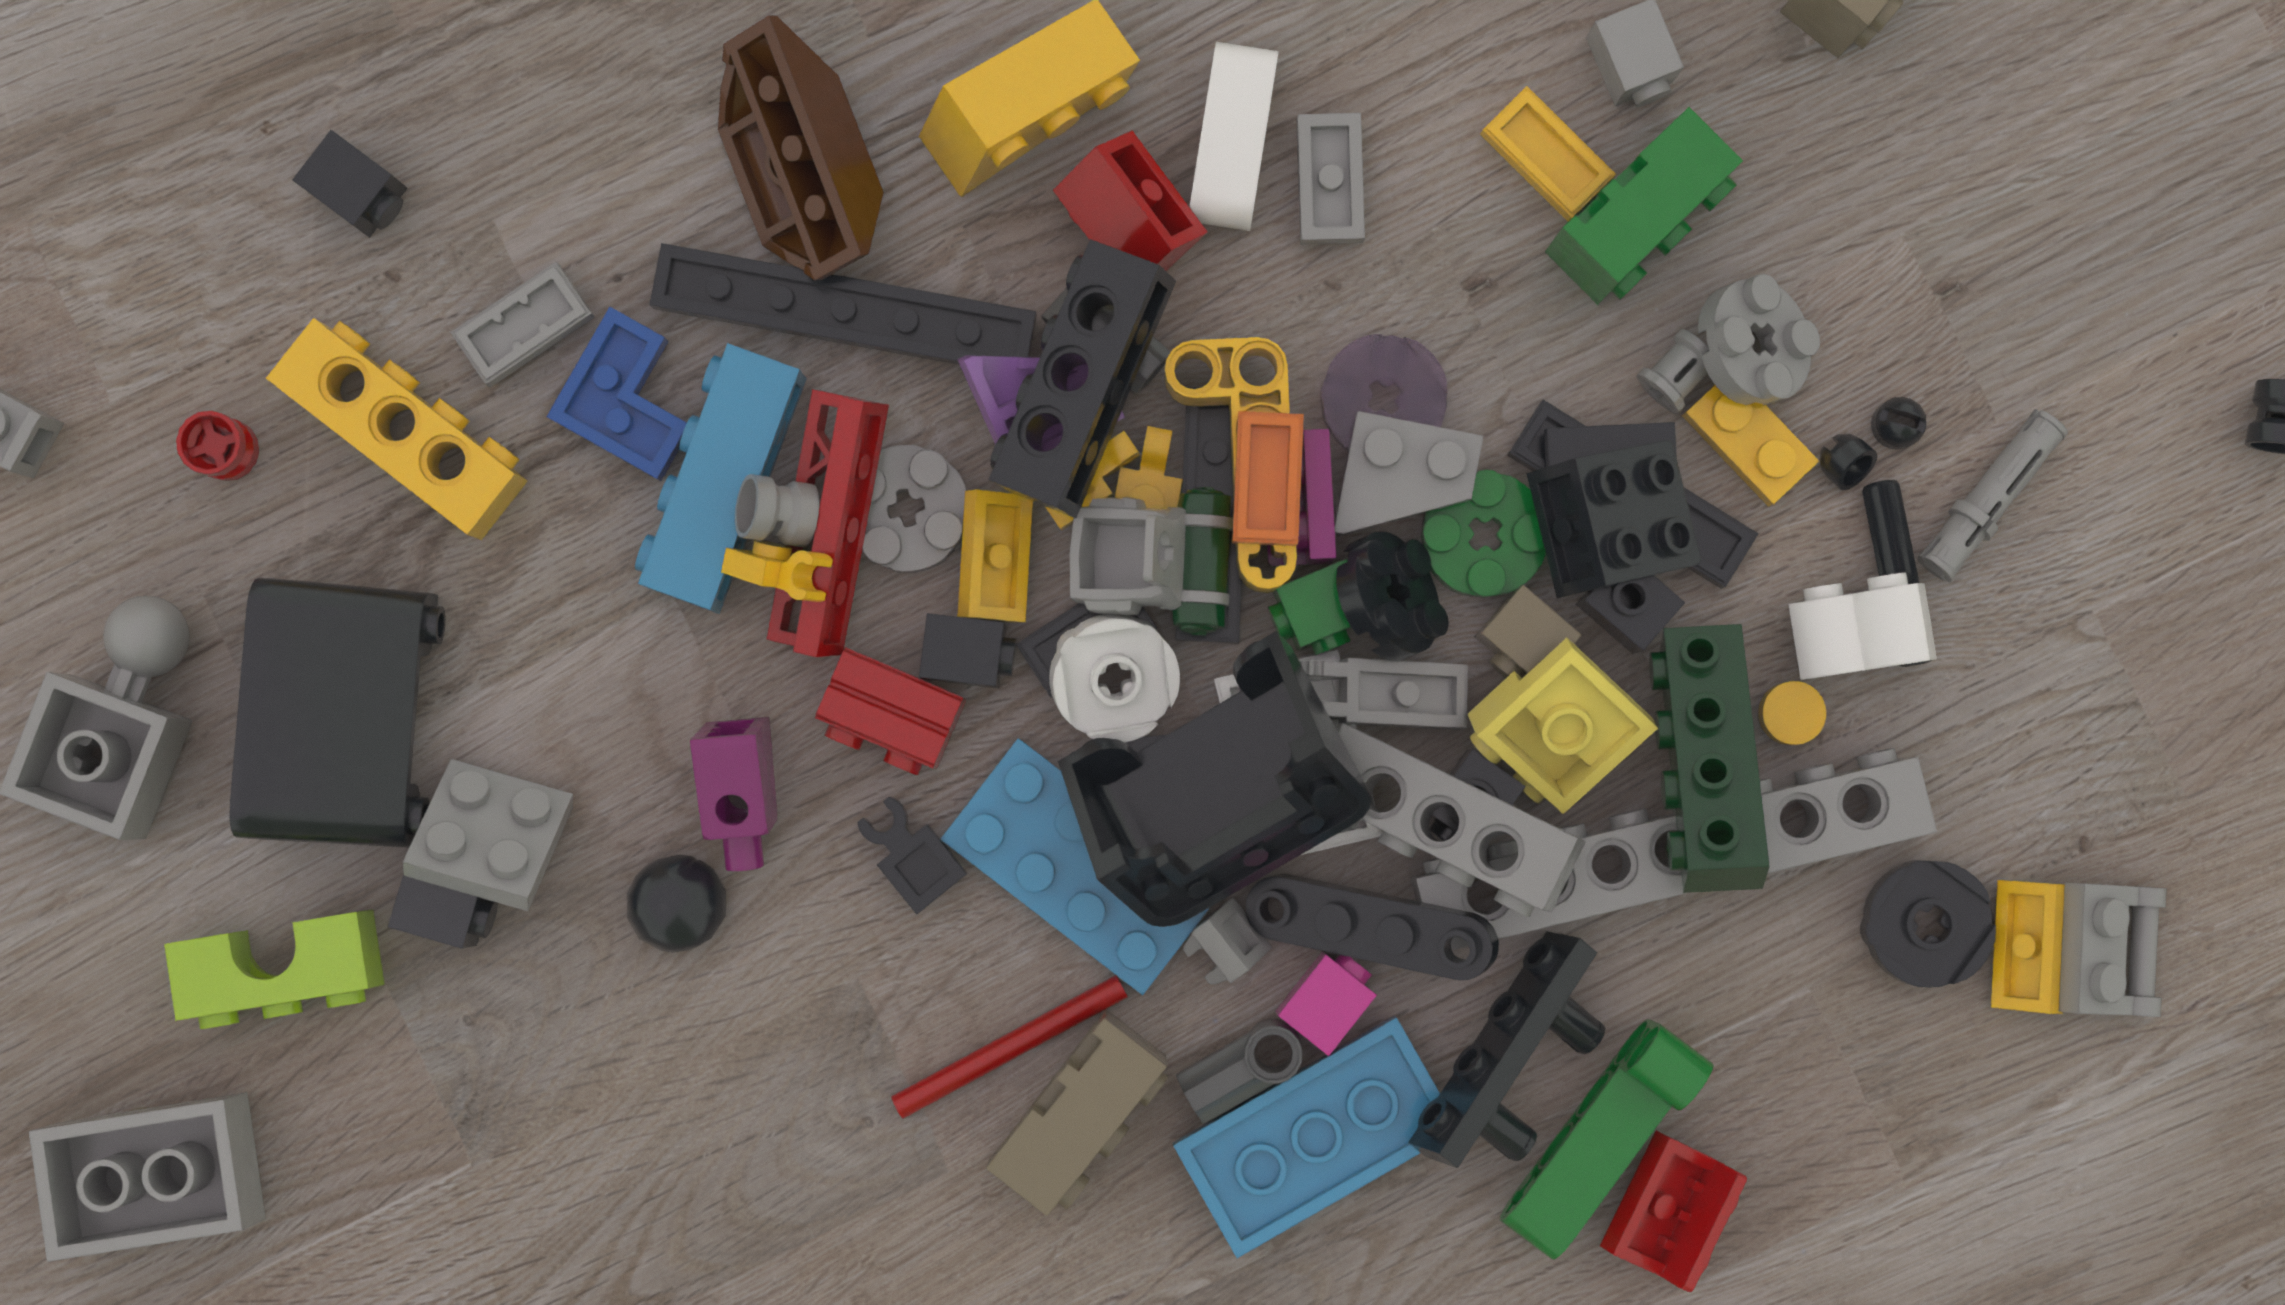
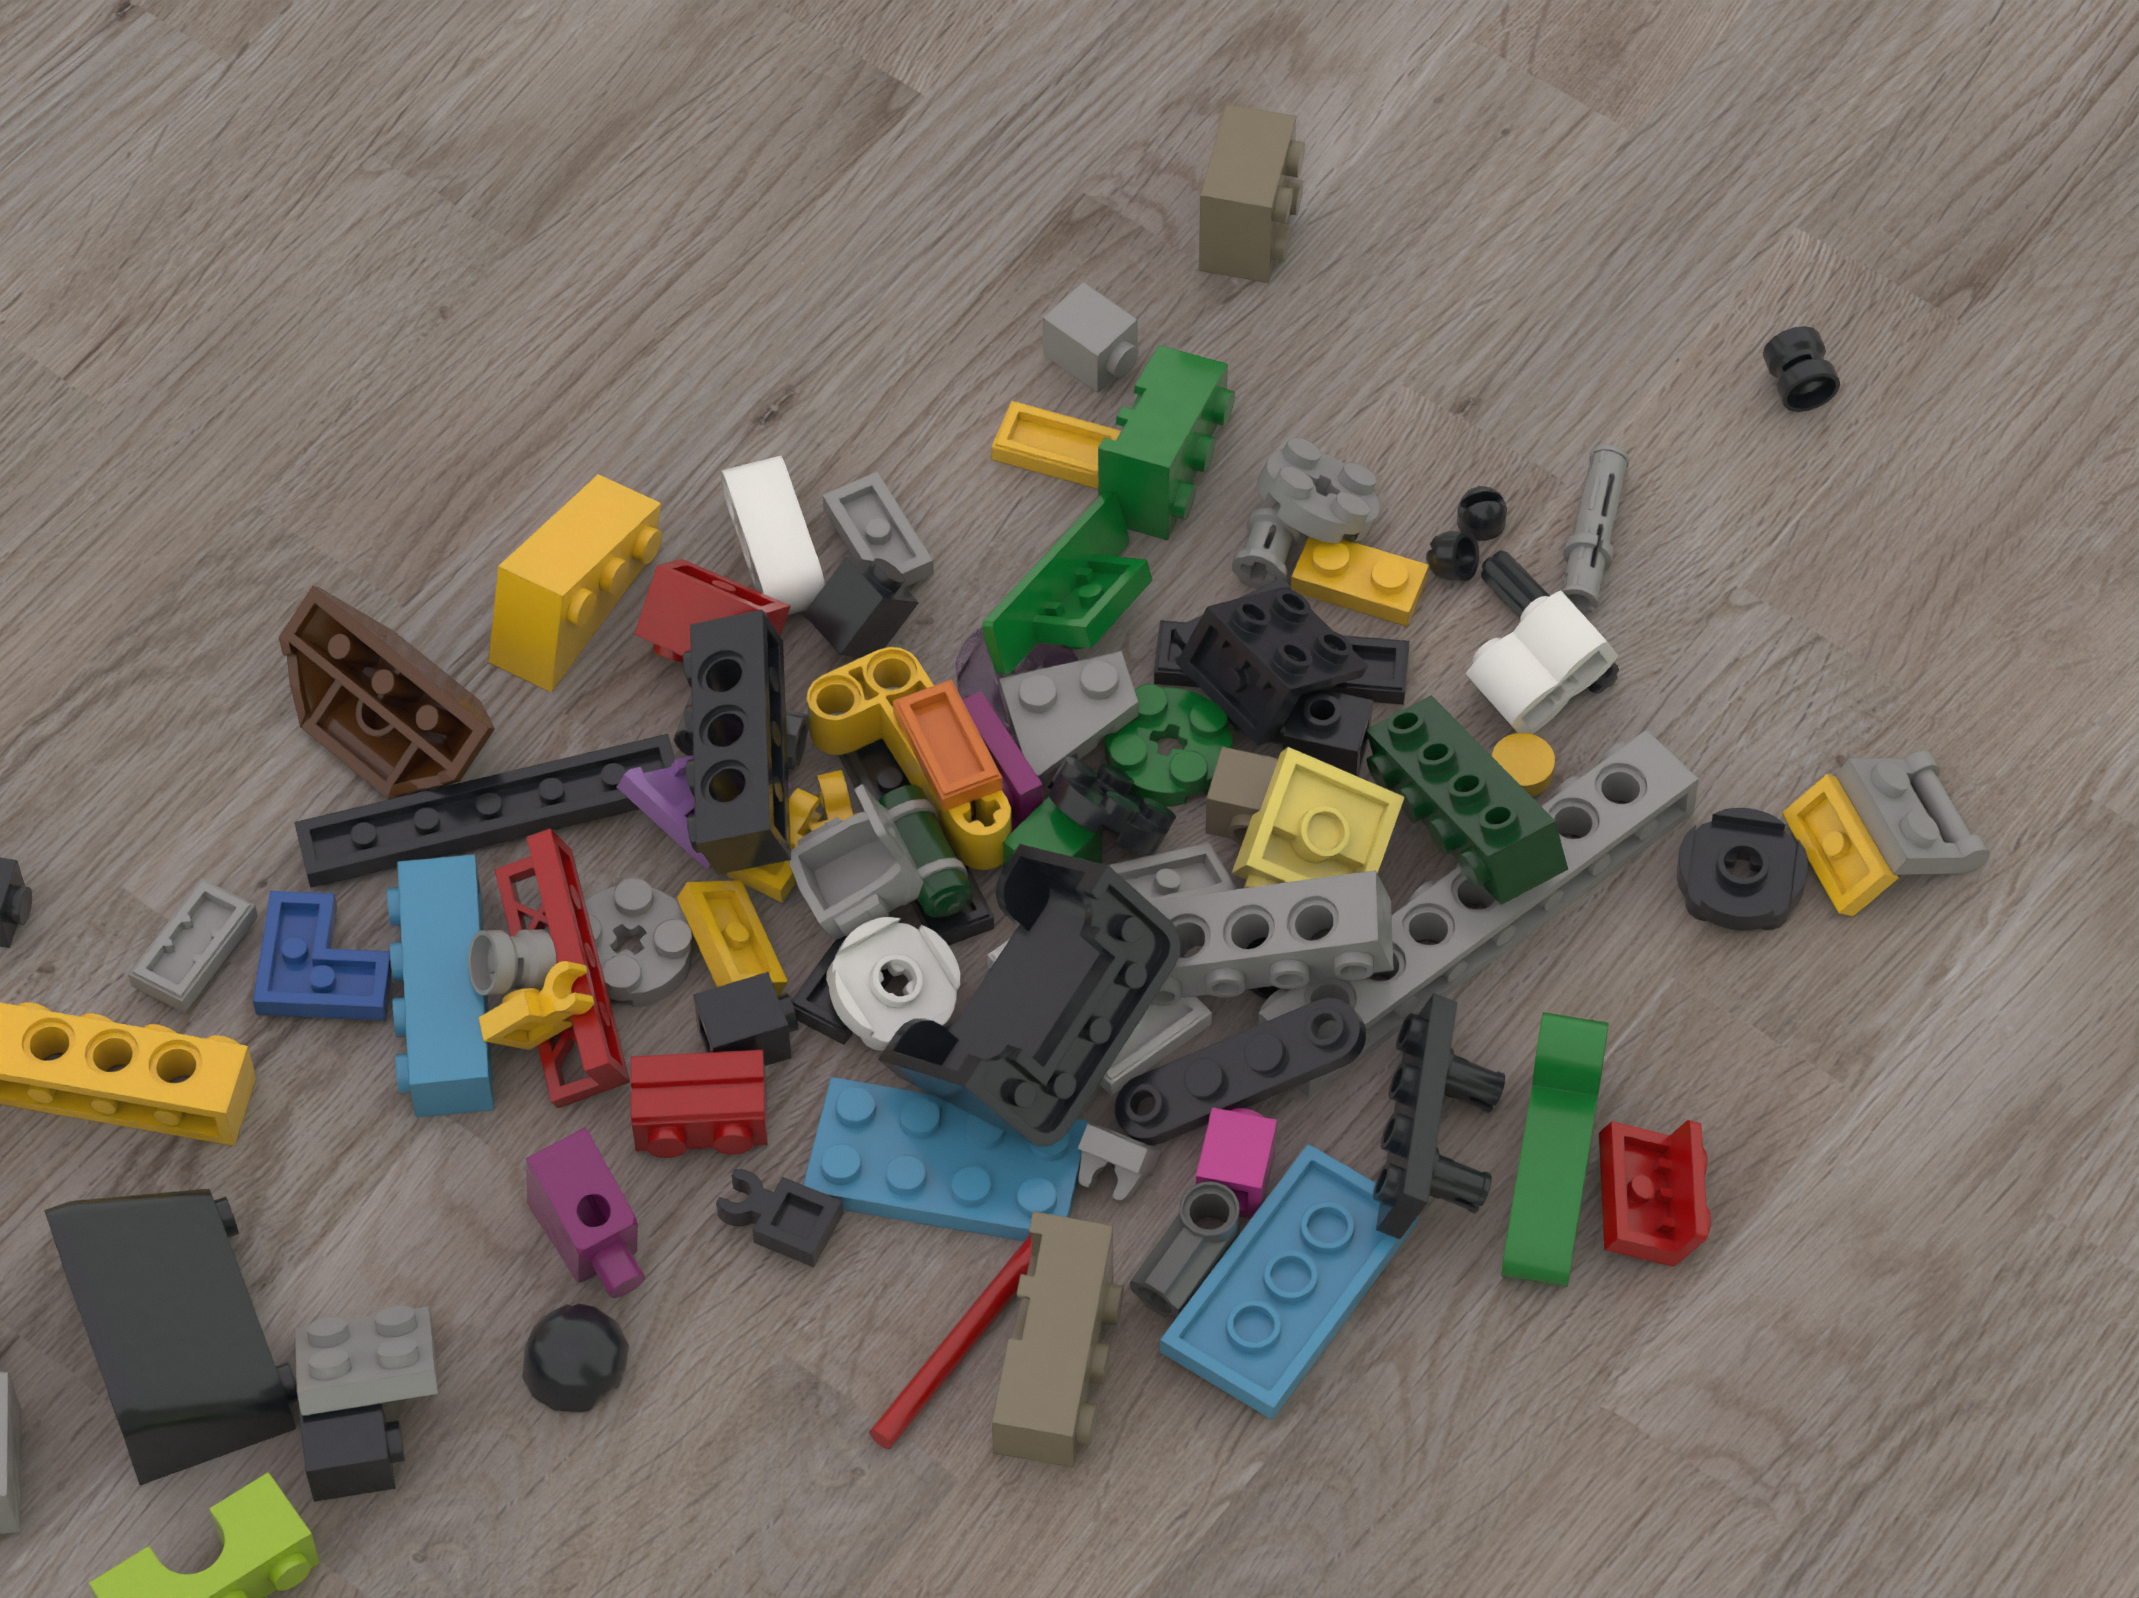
camera: 25 degrees left, 30 degrees down
none -> black brick [804,557,919,658]
none -> green bracket [982,491,1153,675]

